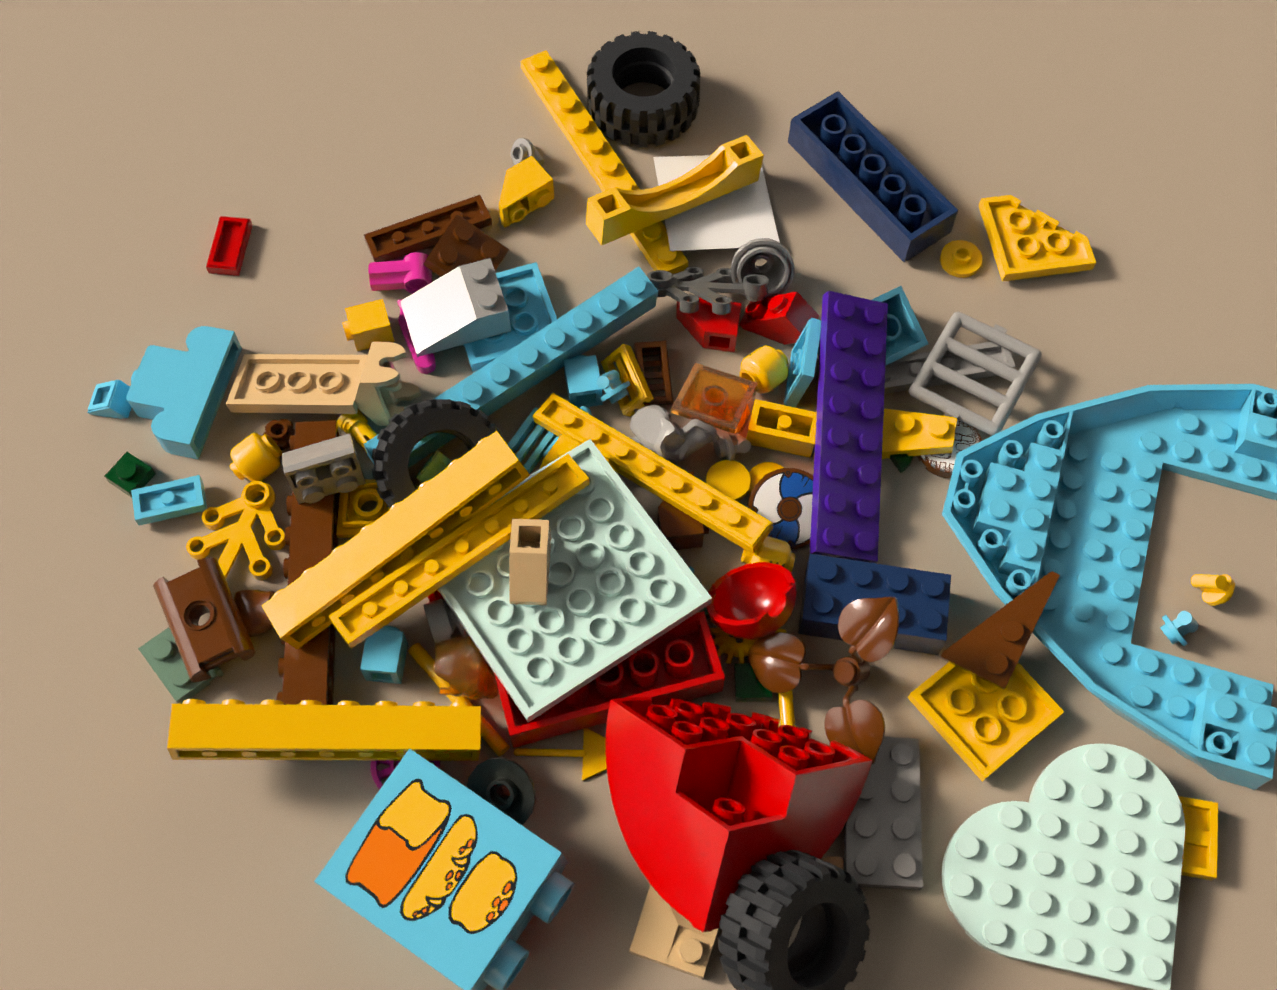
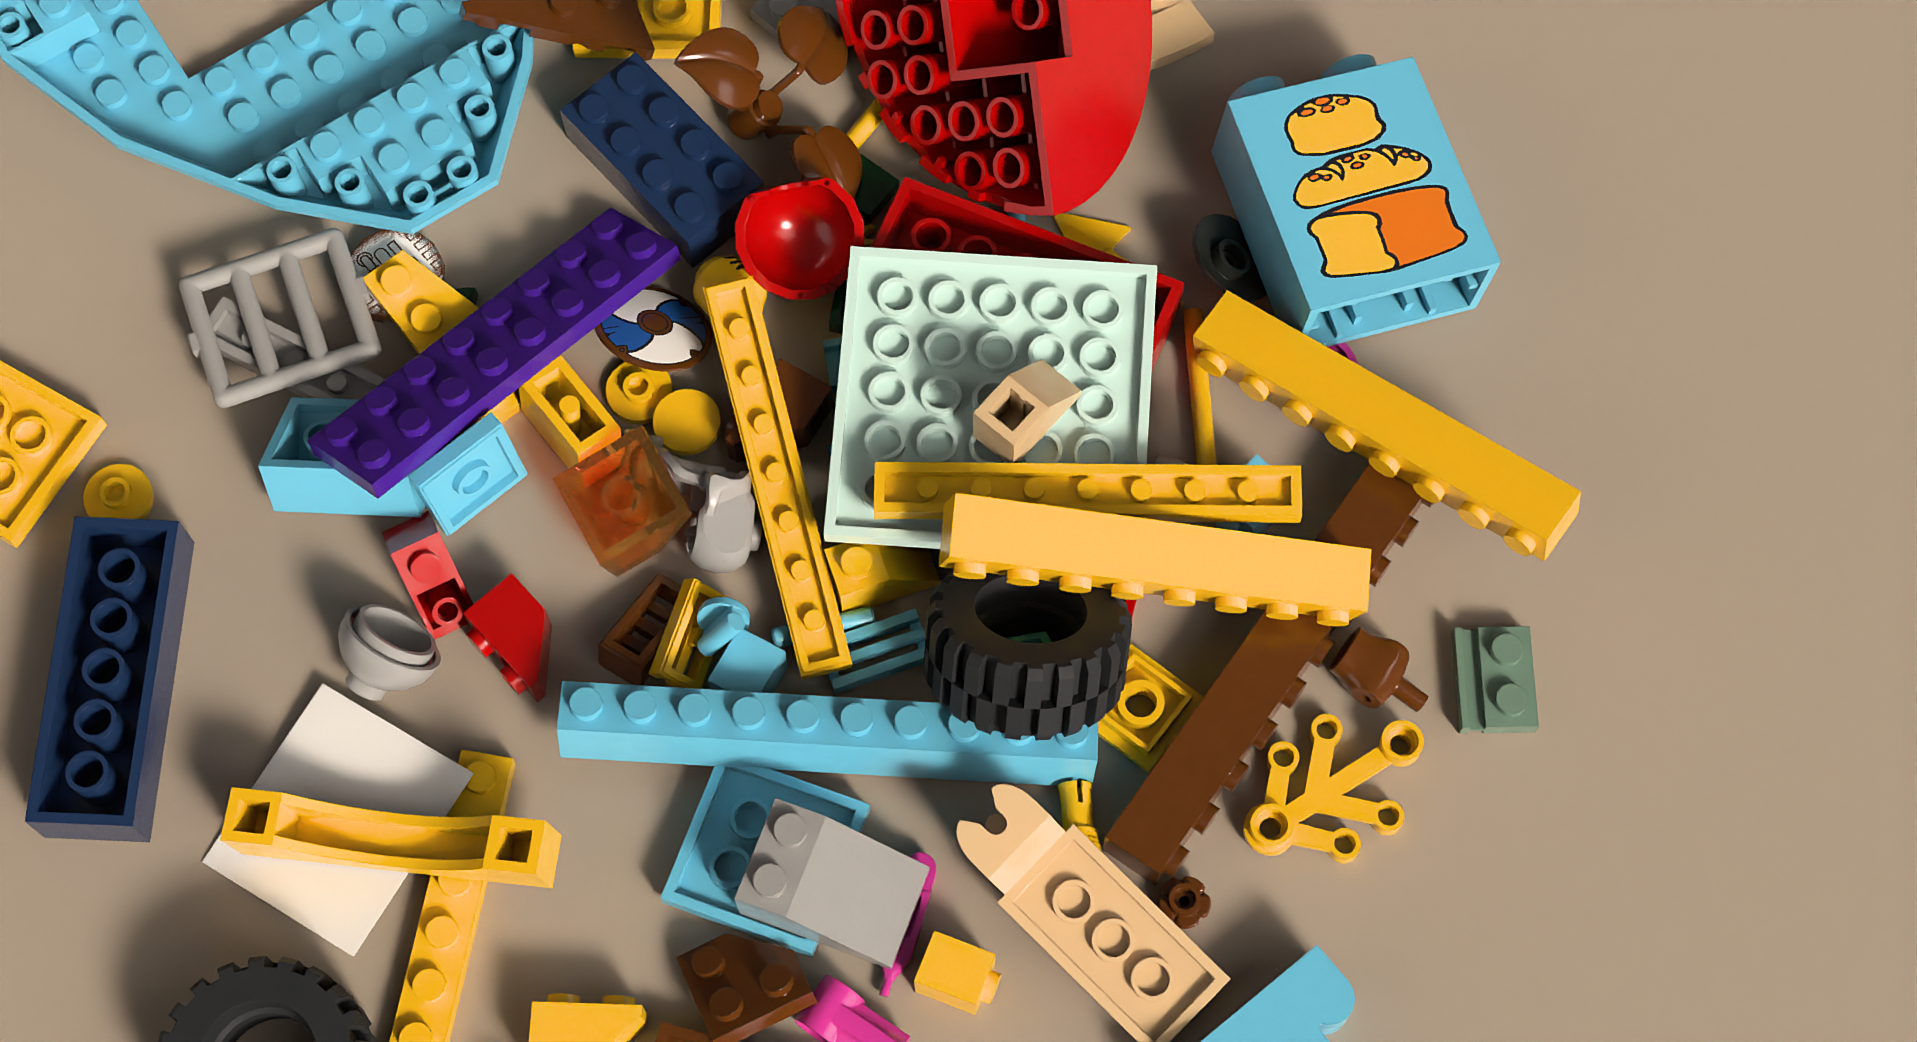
camera: 140 degrees left, 5 degrees up
dark green plate [104,452,156,498] -> none
medium azure plate [131,475,207,526] -> none
reddish brown piece [153,557,256,682] -> none
yellow head [230,433,282,482] -> none
light grey slope [282,433,366,504] -> none
clear orange hair [434,637,498,700] -> none
dark grey plant [647,267,769,315] -> none
yellow head [739,345,788,394] -> none

